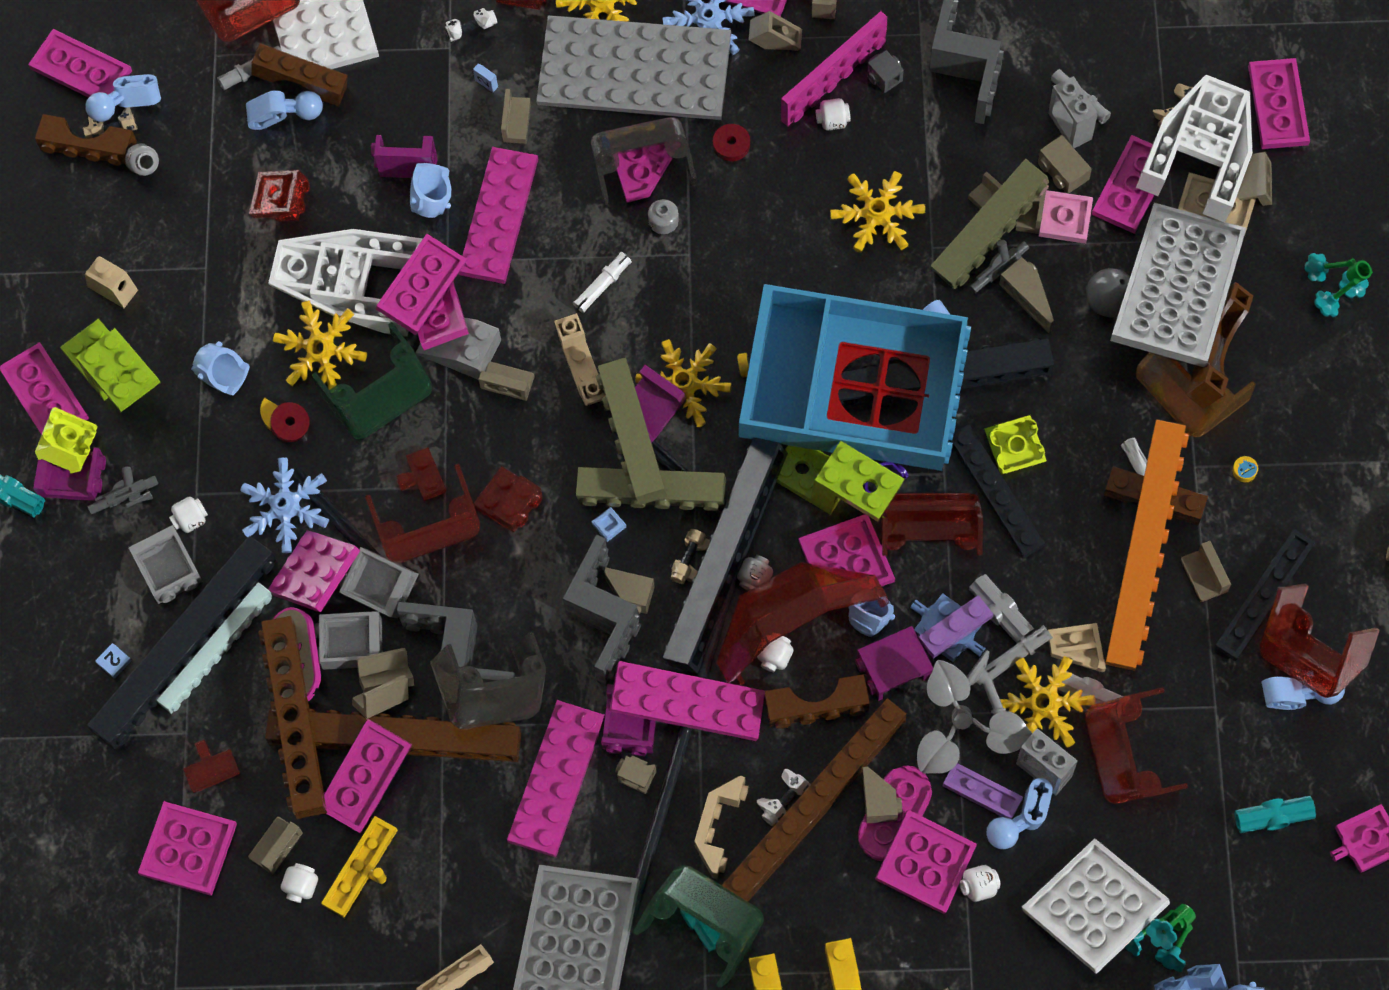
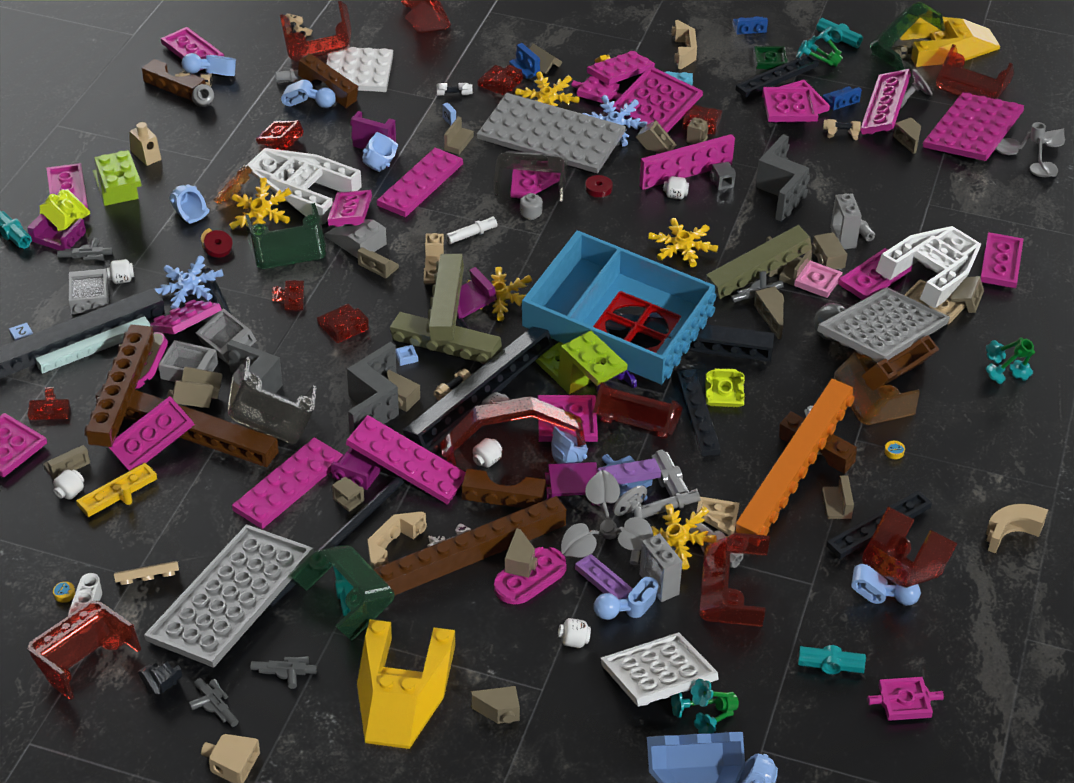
camera: 15 degrees right, 25 degrees down
clear red windscreen [365,464,480,563] -> none
dark pink plate [375,234,467,335] -> none
dark pink plate [875,810,977,914] -> none
none -> clear orange plate [213,165,252,204]

